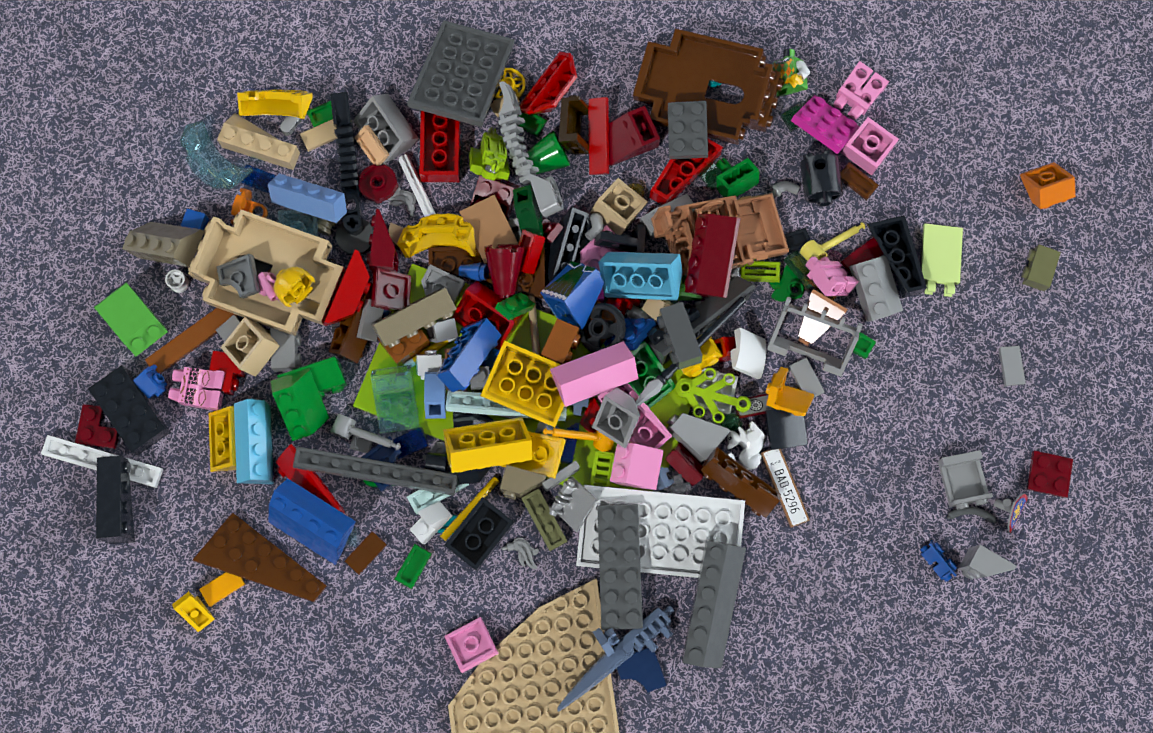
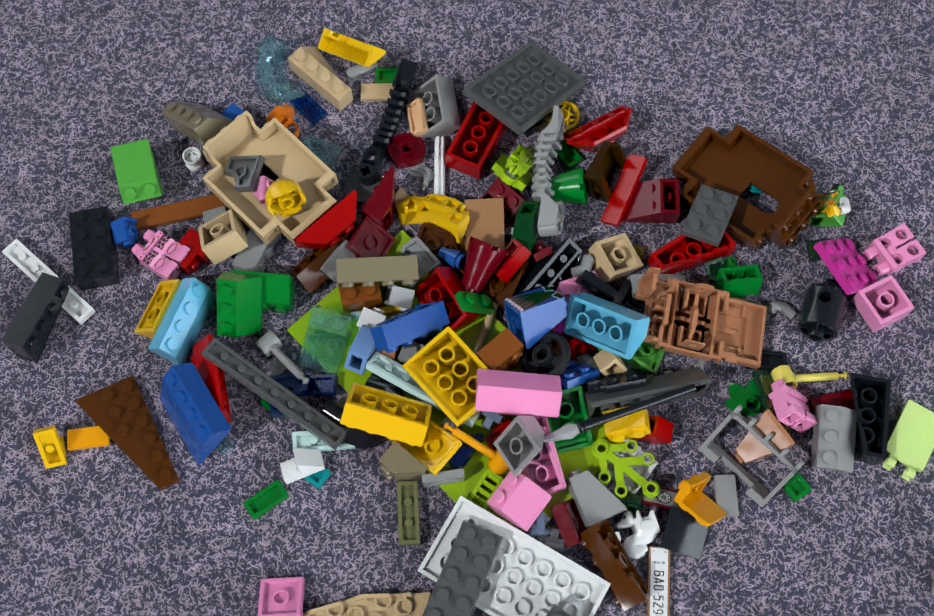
camera: 30 degrees right, 10 degrees down
dark red plate [75,404,119,449] -> none
medium blue wedge [268,174,347,223] -> none
dark tan wheel [312,217,336,236] -> none
reddish brown tile [344,531,387,575] -> none
yellow bar [440,477,499,541] -> none
black brick [444,497,515,572] -> none
light grey piece [501,538,539,570] -> none
light grey hinge [549,476,597,532] -> none
dark grey brick [657,302,703,370] -> none
dark red slope [684,214,741,298] -> none
white slope [730,328,766,379] -> none
lime tile [741,261,780,283] -> none
reddish brown tile [840,162,879,201] -> none

